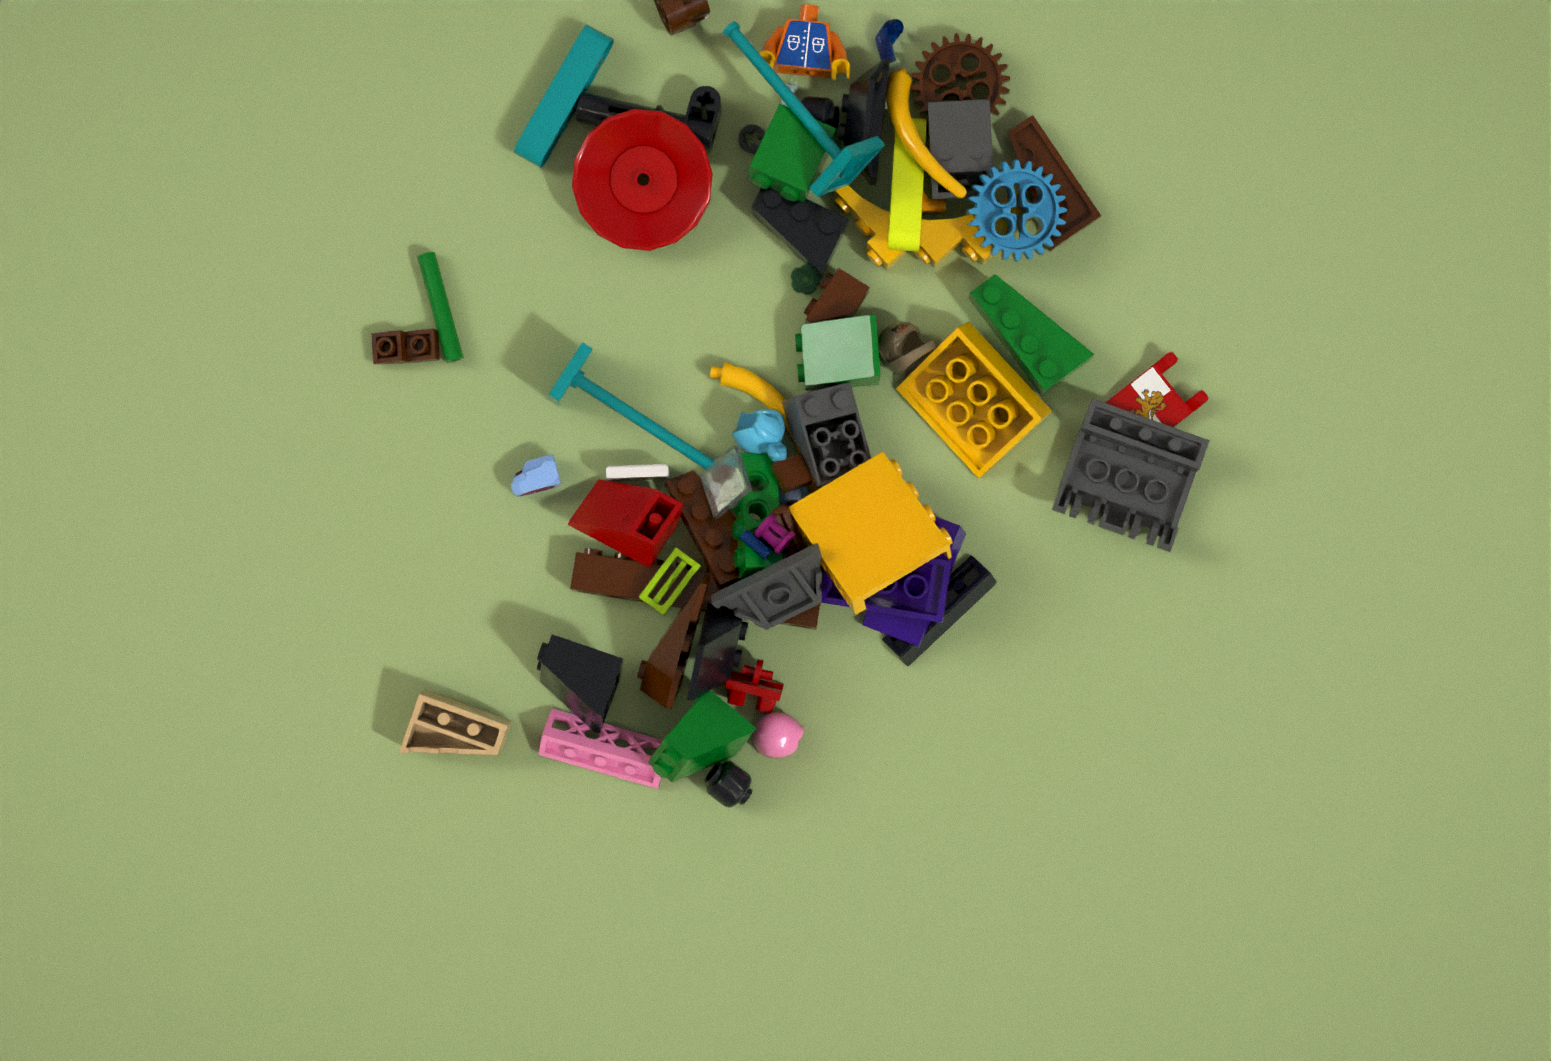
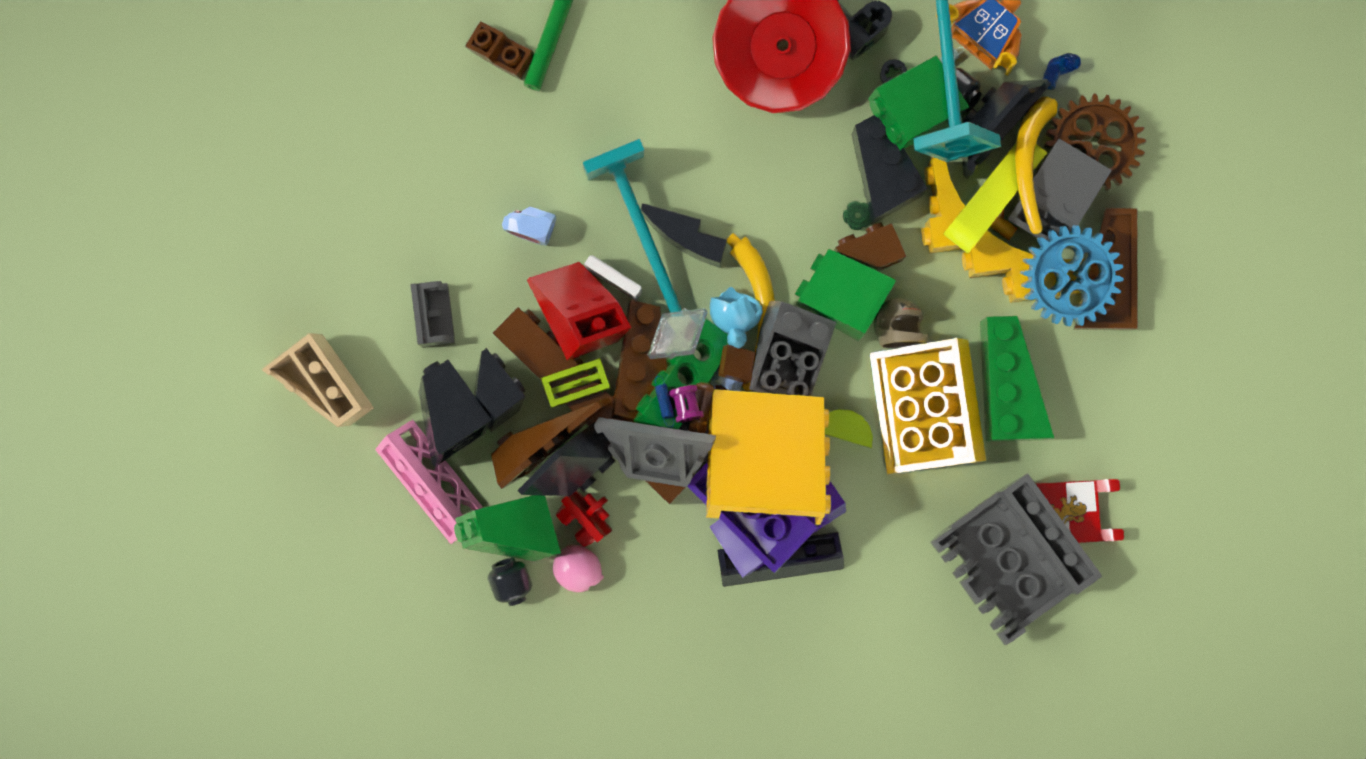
camera: 35 degrees right, 0 degrees up
none -> dark grey hinge [410,281,455,348]
none -> black slope [474,348,525,432]
none -> black slope [641,203,727,268]
none -> lime tile [825,409,873,449]

